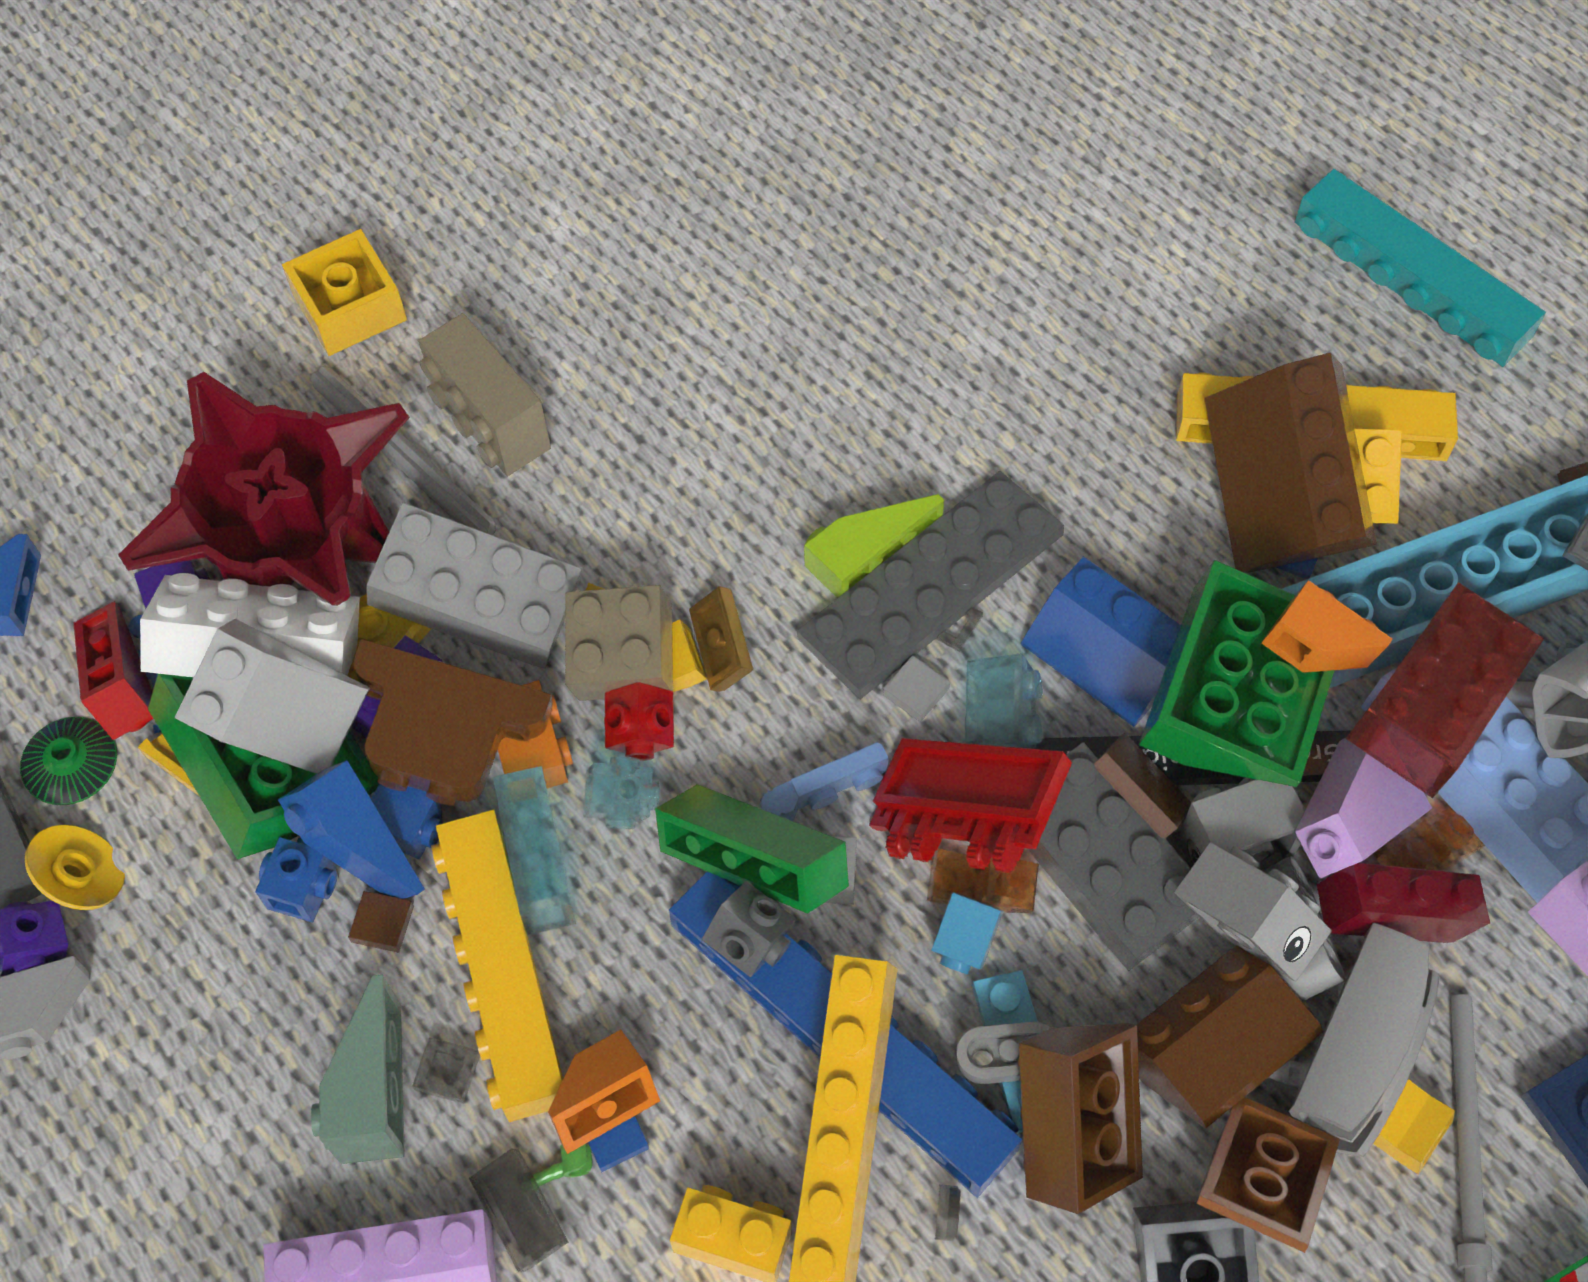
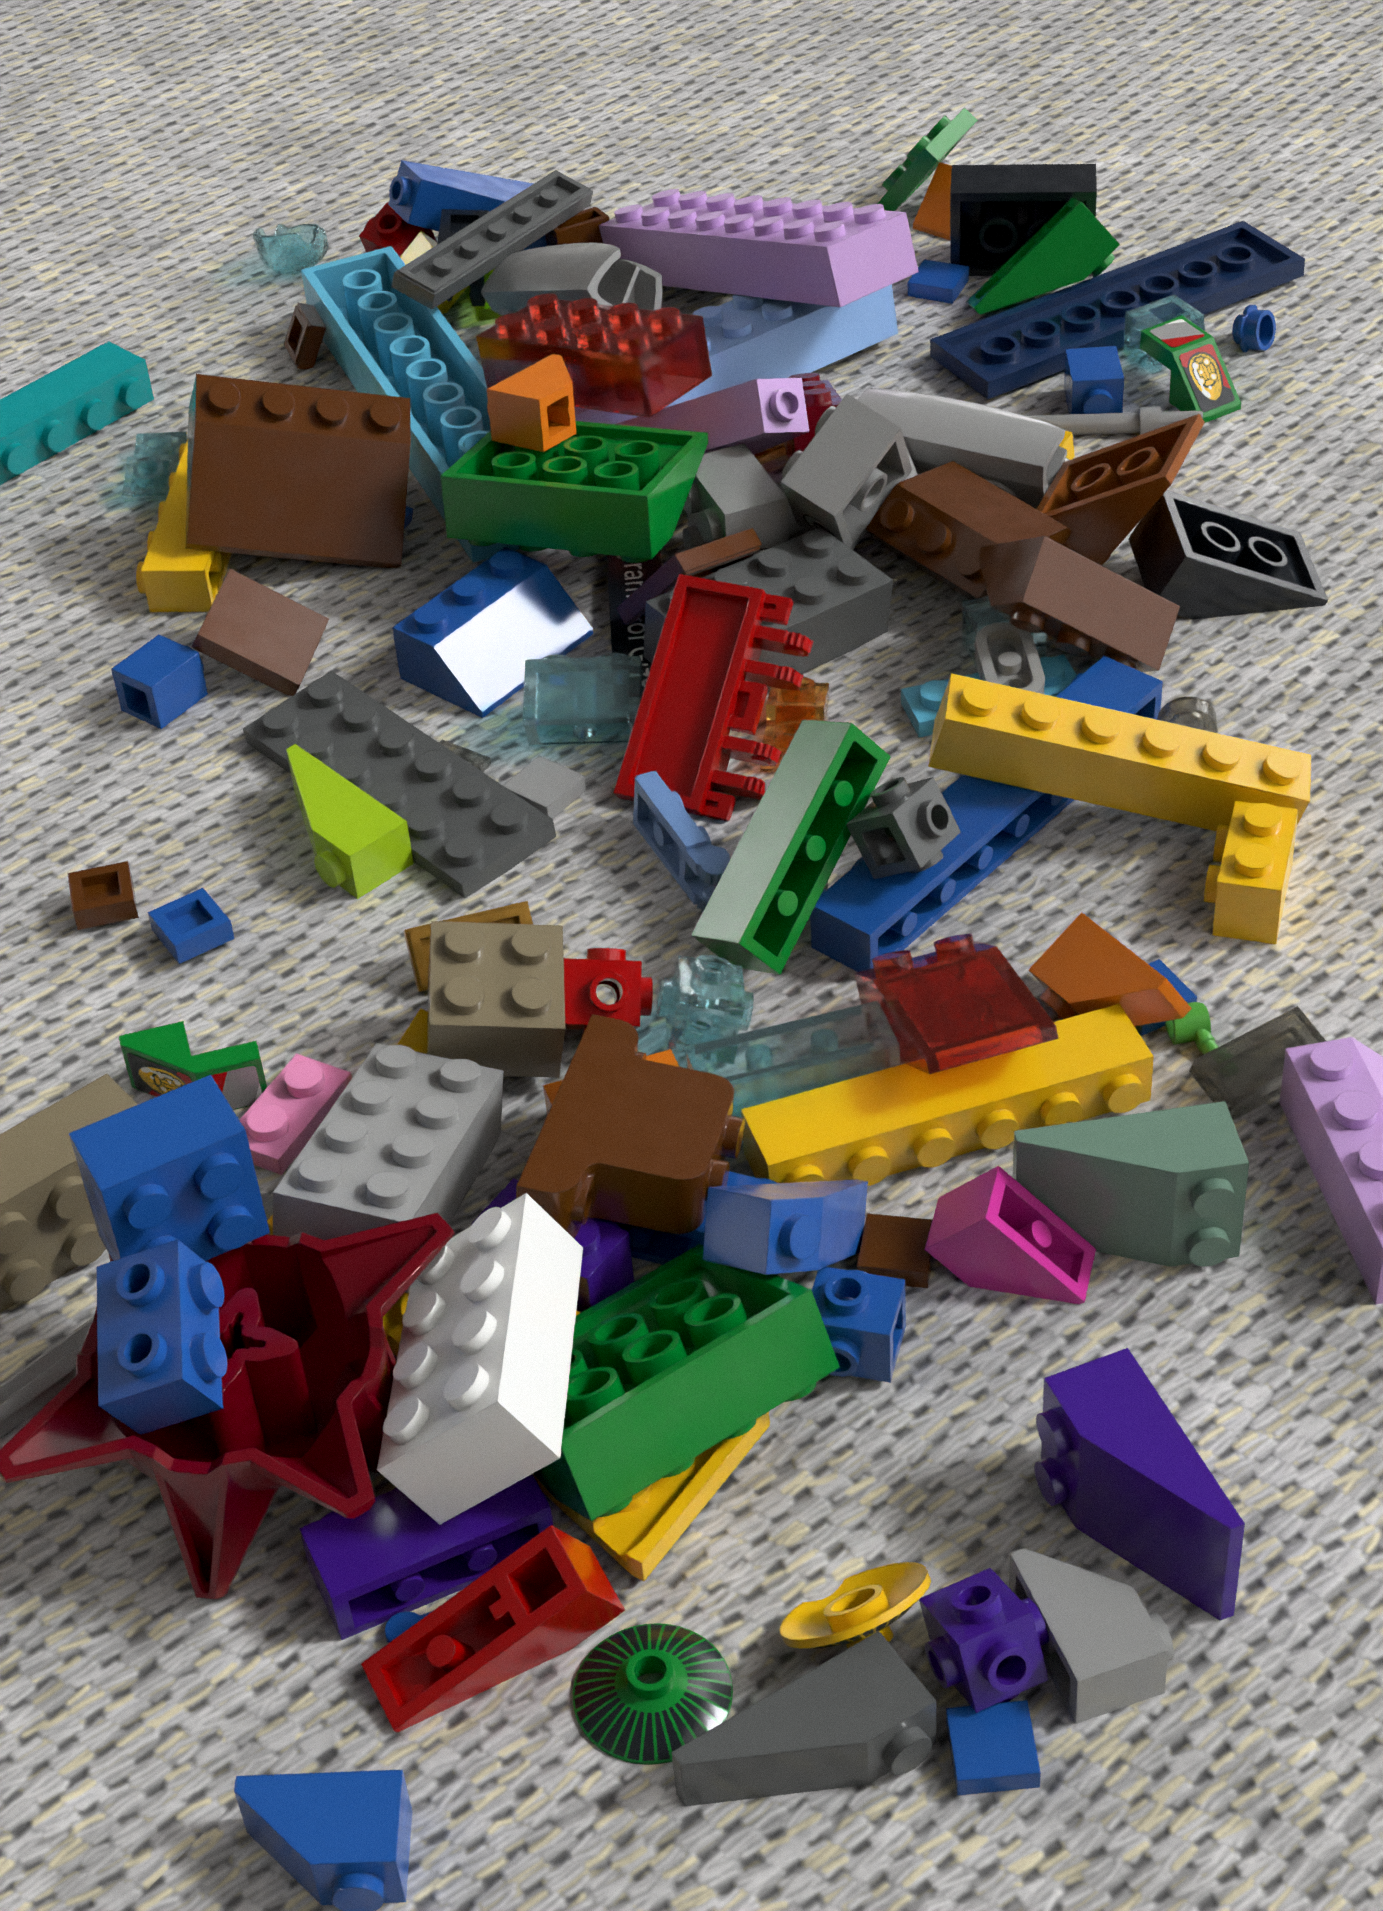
camera: 90 degrees left, 20 degrees down
light grey slope [175,619,370,774] -> none
dark azure brick [931,893,1004,975] -> none
none -> reddish brown plate [68,861,139,930]
none -> blue brick [69,1075,270,1261]
none -> blue brick [96,1239,227,1435]
none -> blue brick [111,634,208,729]
none -> green slope [119,1021,267,1110]
none -> clear light blue slope [122,431,188,502]
none -> blue plate [148,888,235,964]
none -> reddish brown tile [191,569,329,696]
none -> bright pink plate [240,1053,352,1175]
none -> clear red slope [854,934,1059,1074]
none -> dark pink slope [925,1166,1096,1304]
none -> dark purple slope [1034,1348,1245,1621]
none -> blue brick [1064,346,1124,414]

